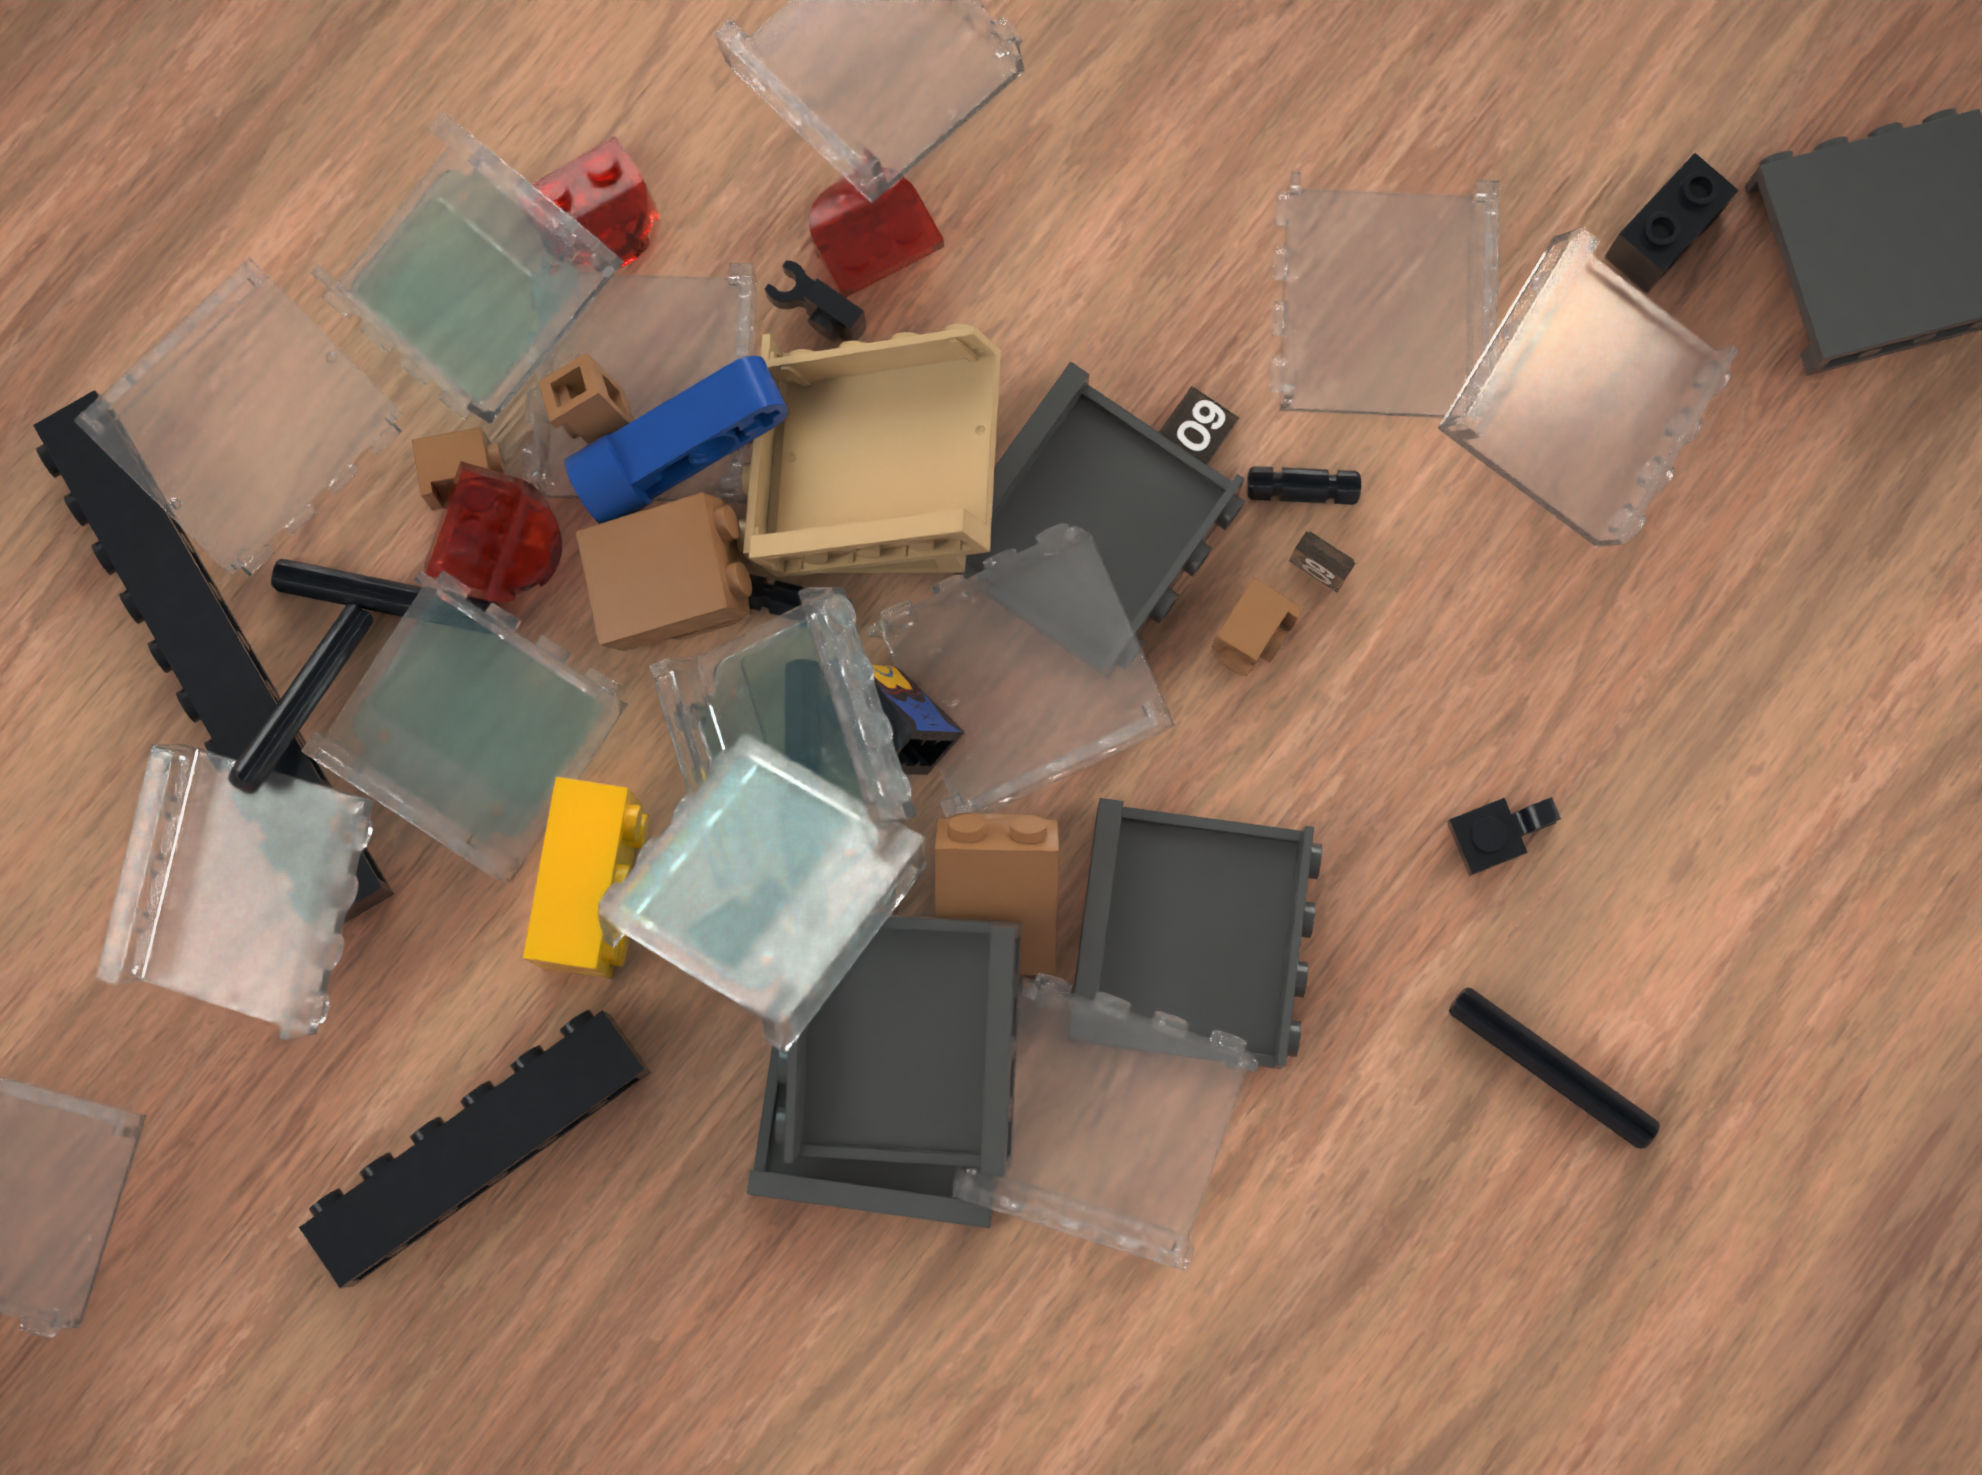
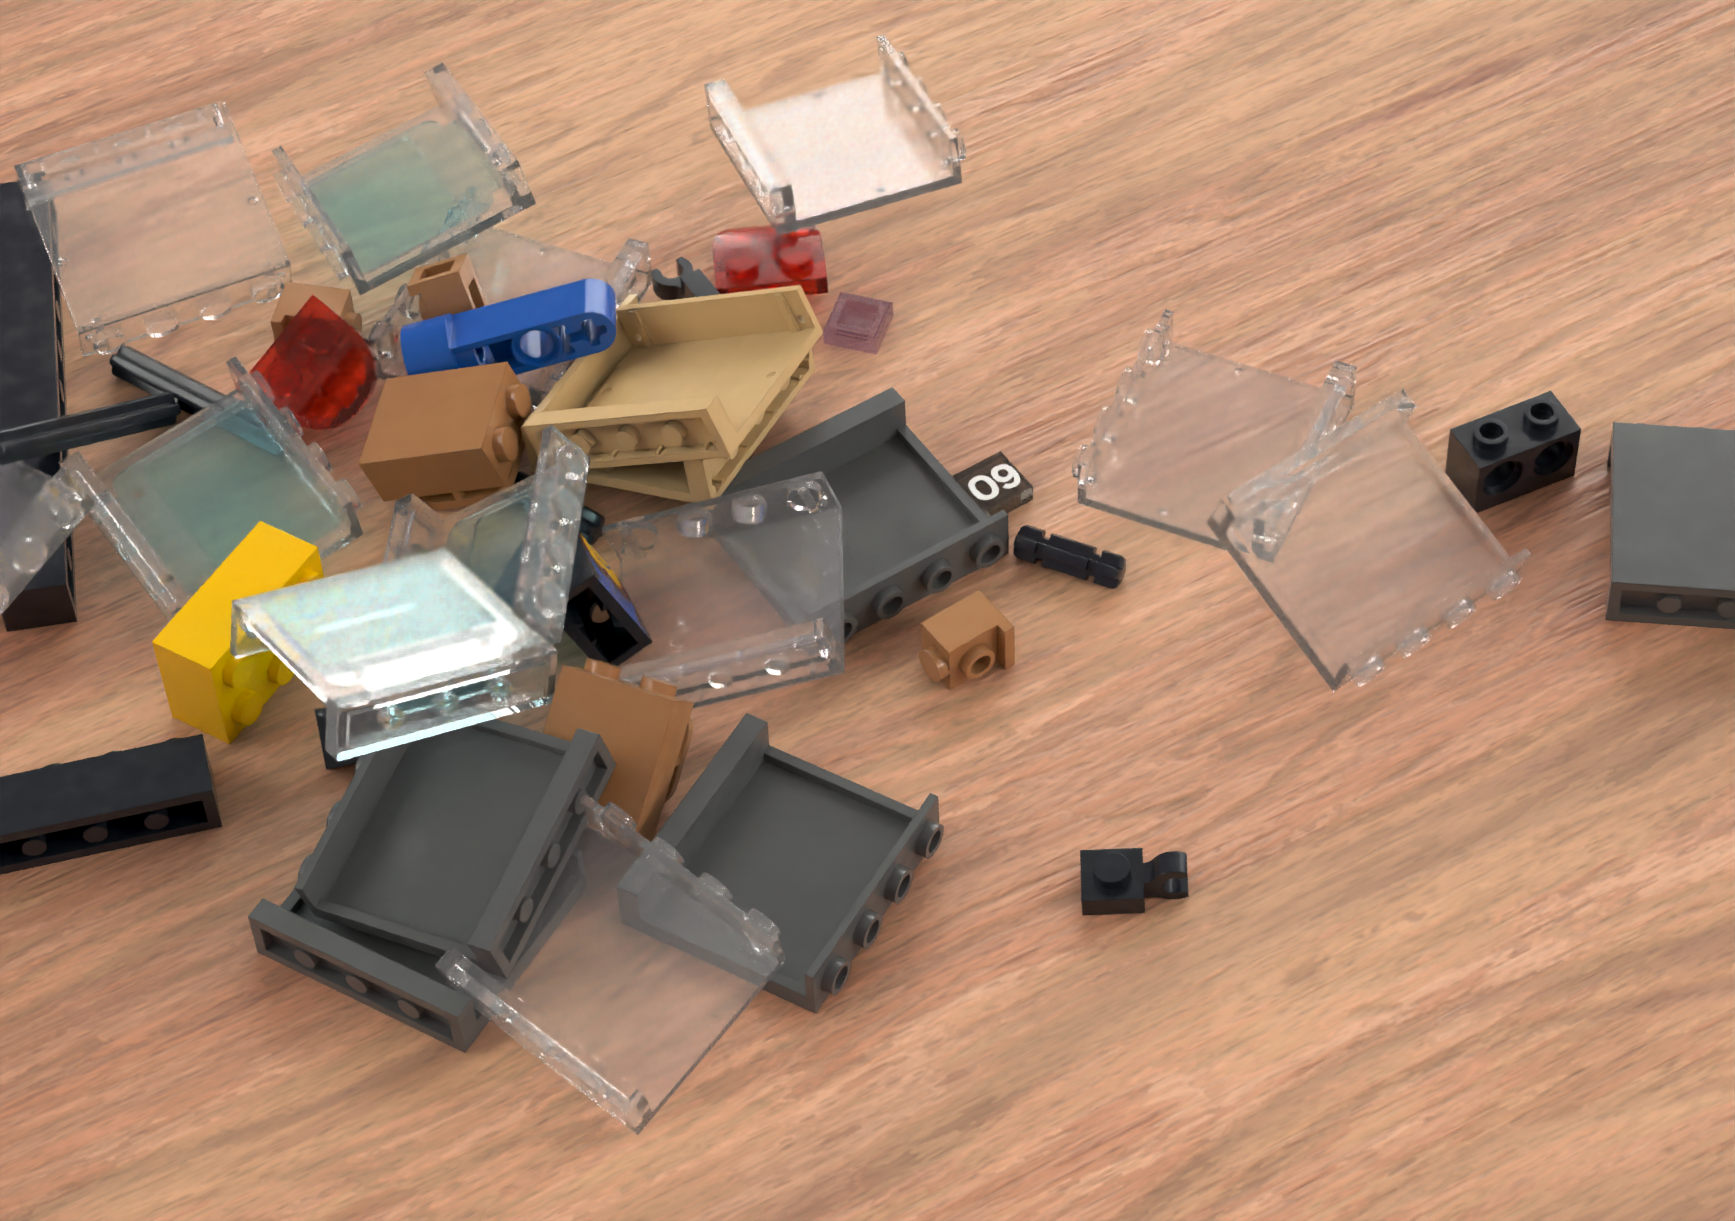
camera: 25 degrees right, 30 degrees down
clear red slope [517,136,659,273] -> none
clear smoke tile [1289,531,1356,593] -> none
black axle [1449,987,1660,1149] -> none
none -> tile [823,292,894,355]

